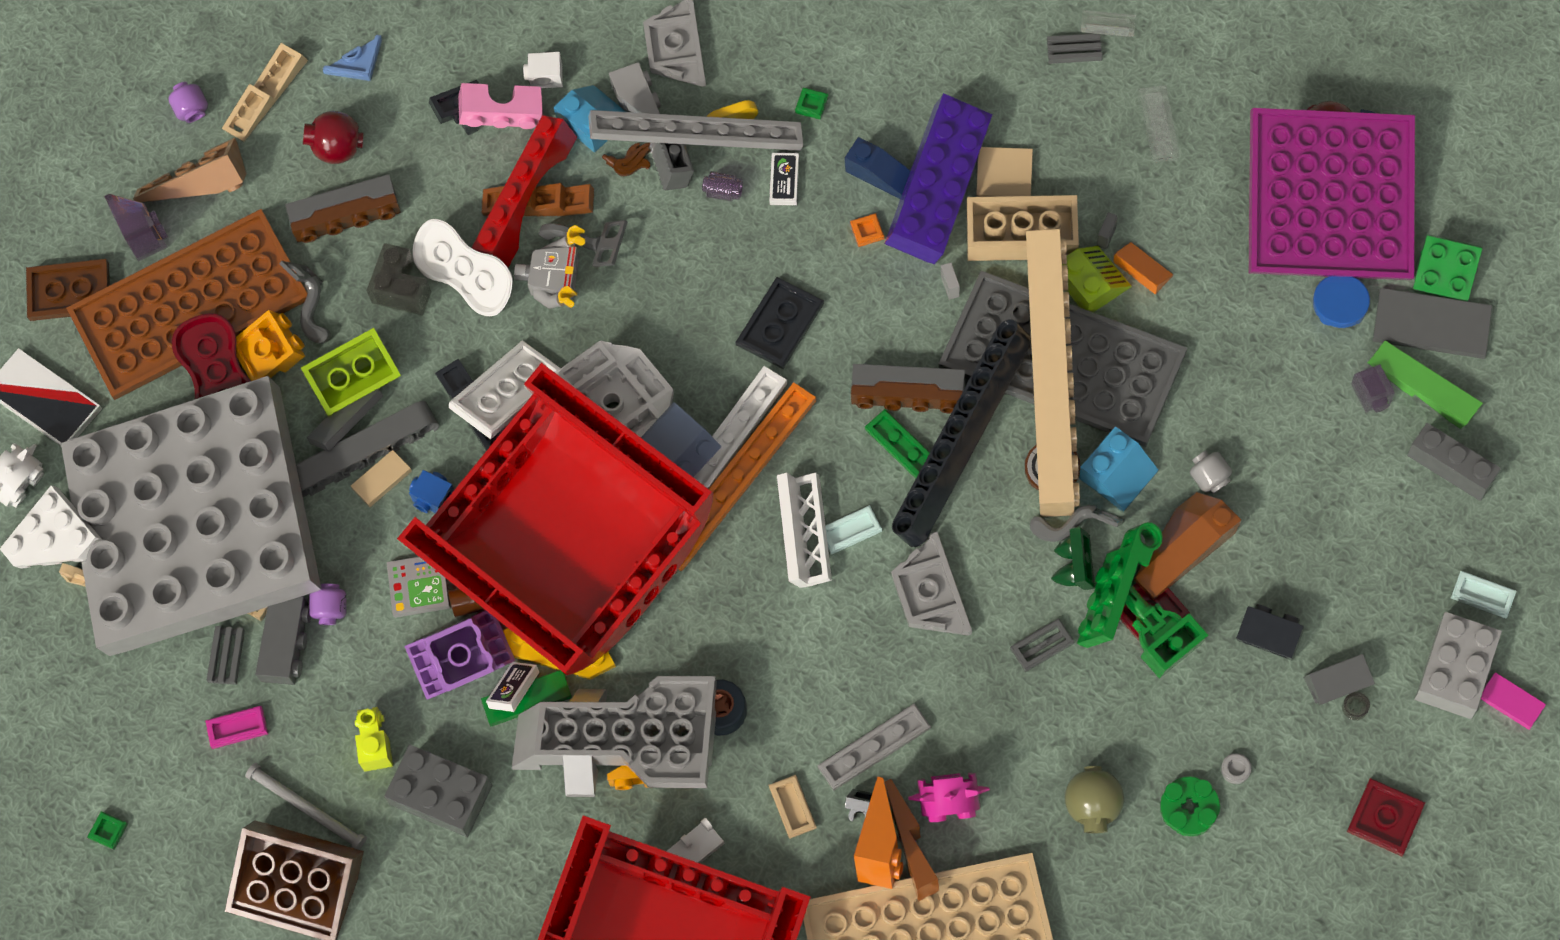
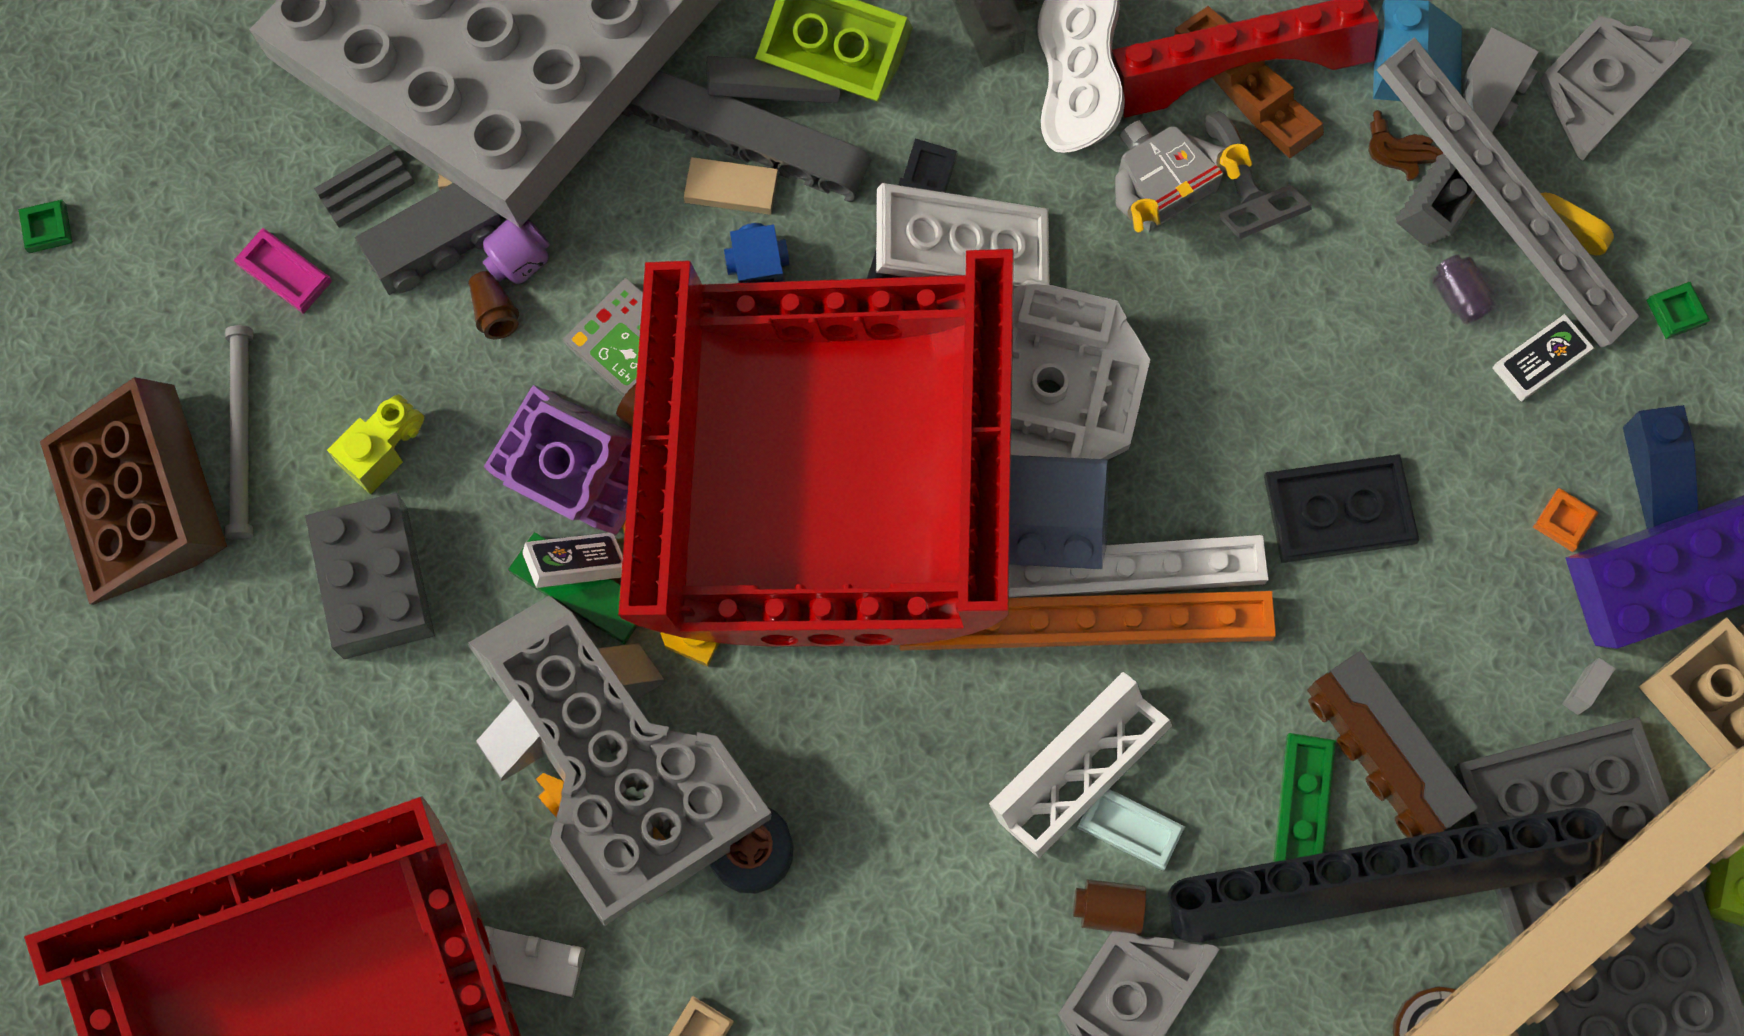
camera: 45 degrees right, 5 degrees up
none -> reddish brown cone [468,271,519,340]
none -> reddish brown brick [1073,879,1146,935]

